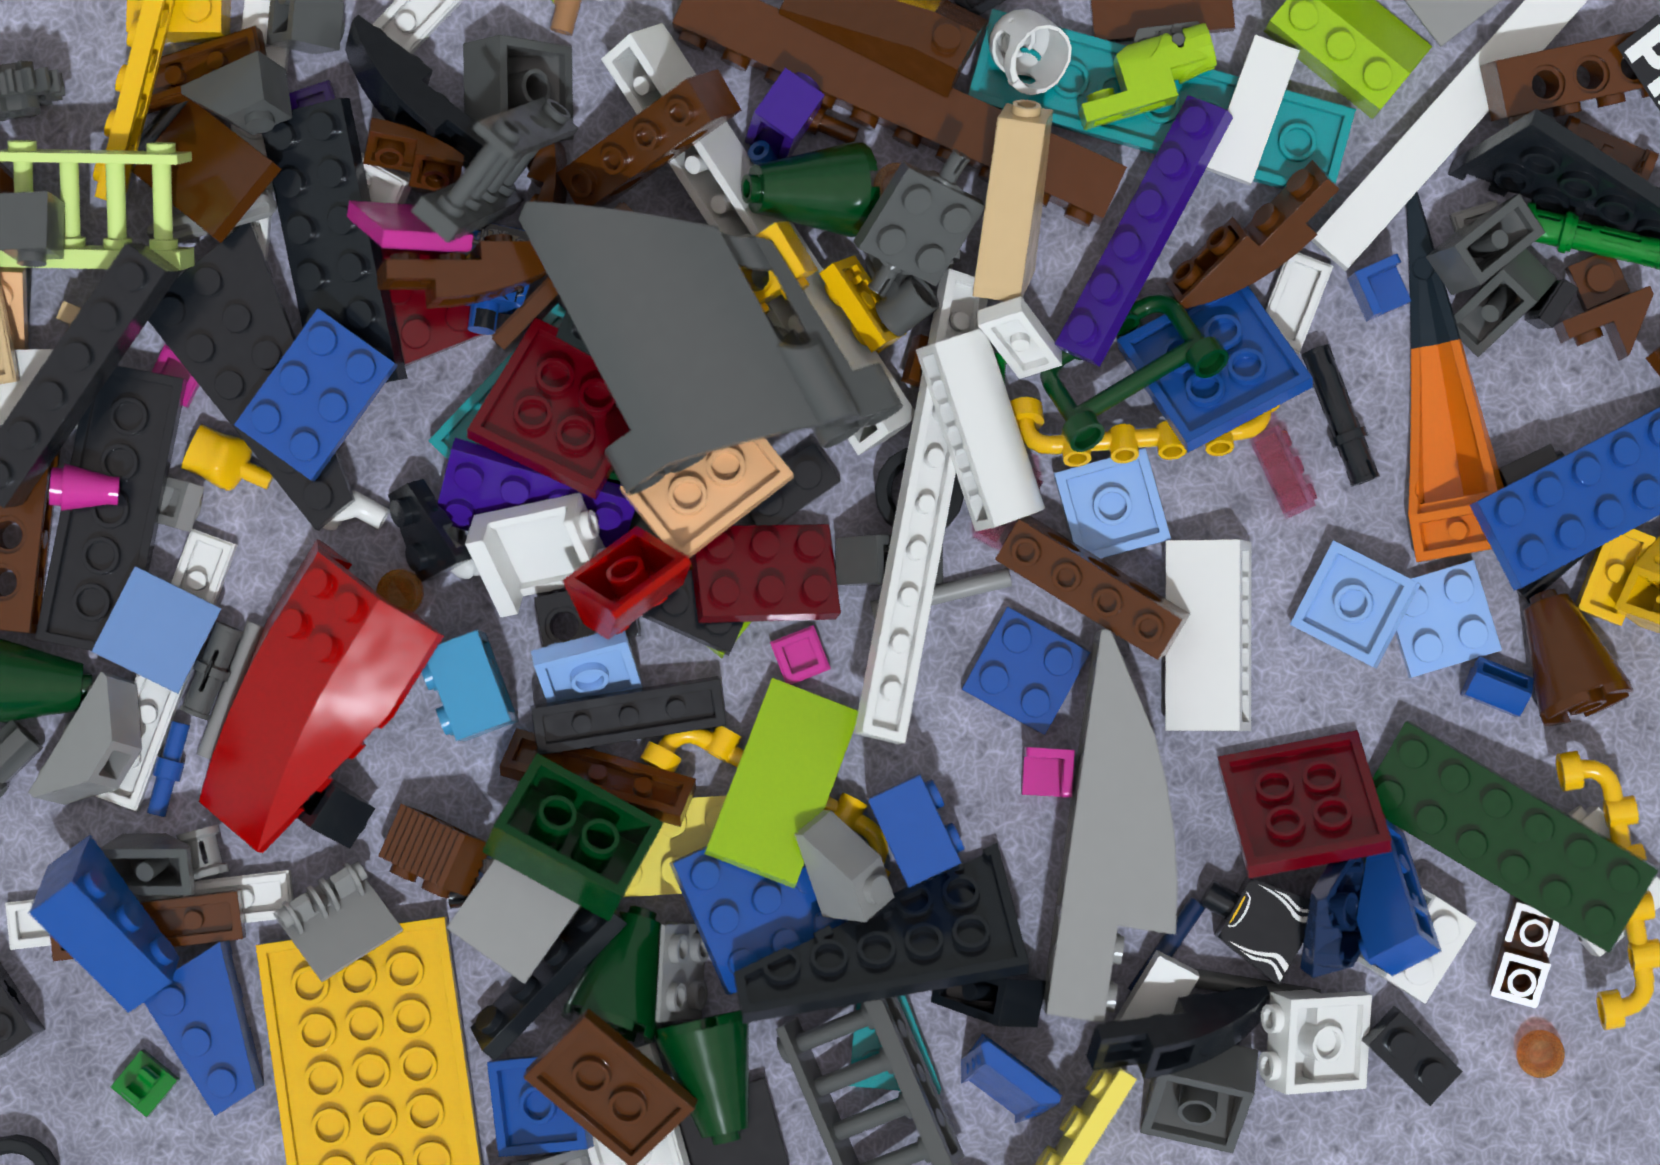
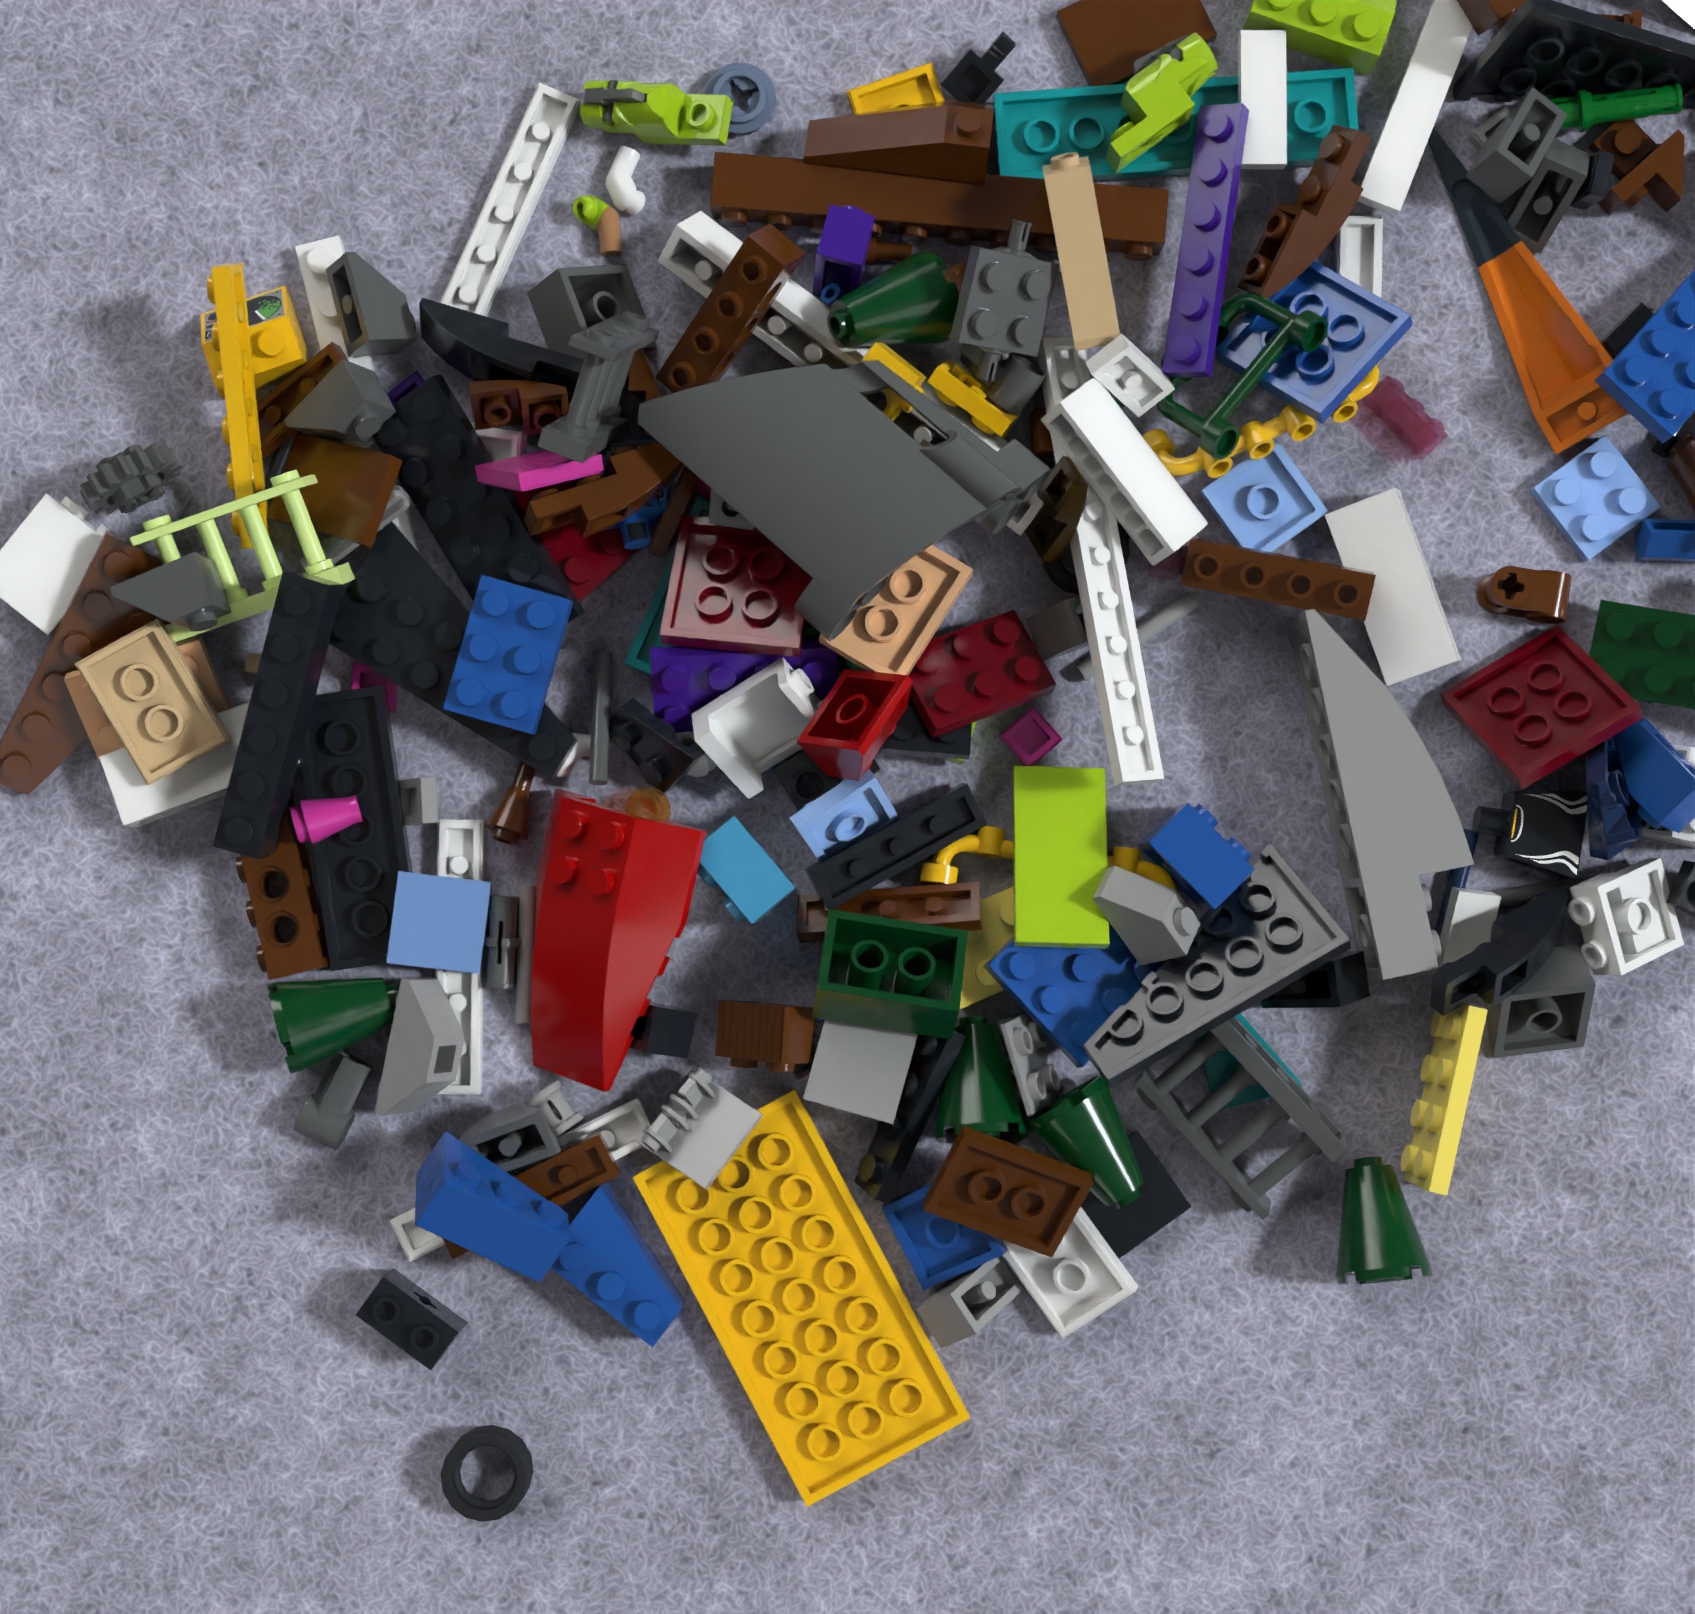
camera: 20 degrees left, 0 degrees up
green tile [111,1049,180,1118] -> none
blue bar [147,721,190,817] -> none
yellow piece [181,424,273,491] -> none
black plate [748,442,841,525] -> none
blue plate [961,606,1091,735] -> none
blue slope [961,1033,1062,1123] -> none
white helmet [989,9,1072,95] -> none
dark pink panel [1021,747,1075,798] -> none
light blue plate [1290,540,1420,669] -> none
black pin [1301,344,1380,487] -> none
blue panel [1347,254,1411,322] -> none
none -> reddish brown cone [484,760,536,845]
none -> dark grey bar [589,650,612,785]
none -> dark brown slope [1025,455,1088,564]
none -> reddish brown piece [1476,566,1572,624]

